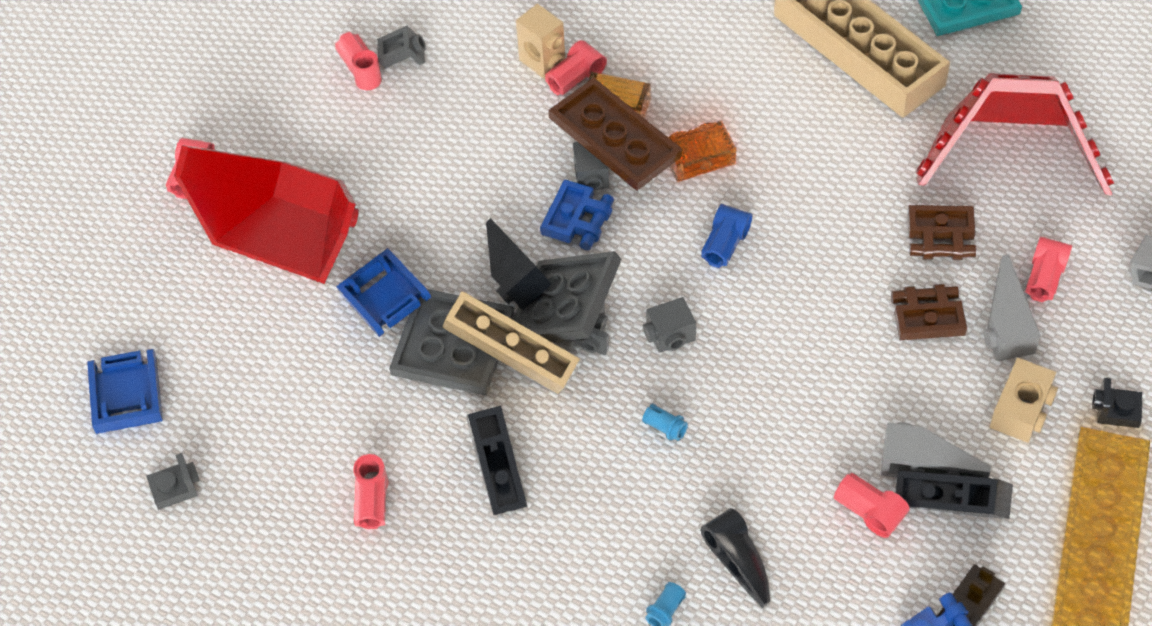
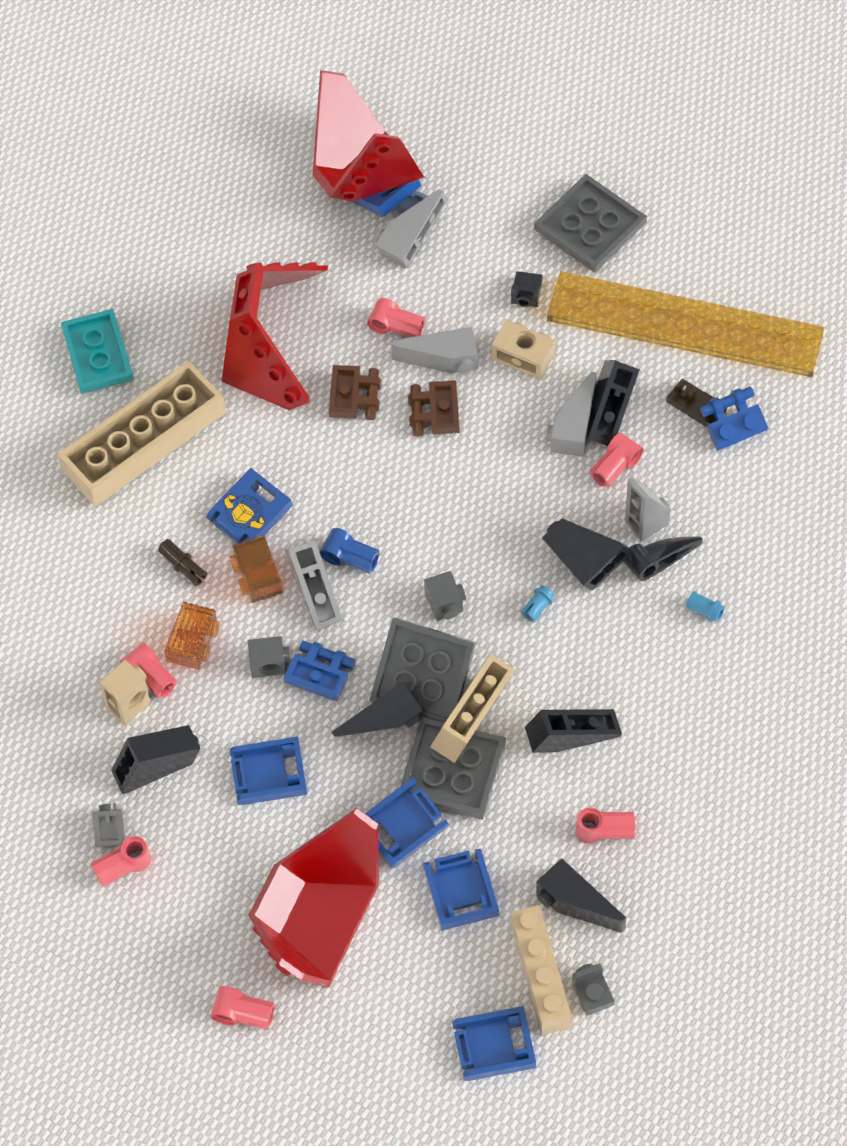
camera: 90 degrees left, 5 degrees up
reddish brown plate [548,77,683,191] -> none
none -> black slope [111,725,201,794]
none -> dark brown axle [158,539,208,586]
none -> blue container [206,468,293,551]
none -> blue container [229,736,307,805]
none -> light grey slope [285,540,343,630]
none -> blue container [423,848,499,931]
none -> tan brick [511,905,571,1036]
none -> black slope [536,858,626,932]
none -> black slope [542,518,634,590]
none -> light grey slope [625,477,671,541]

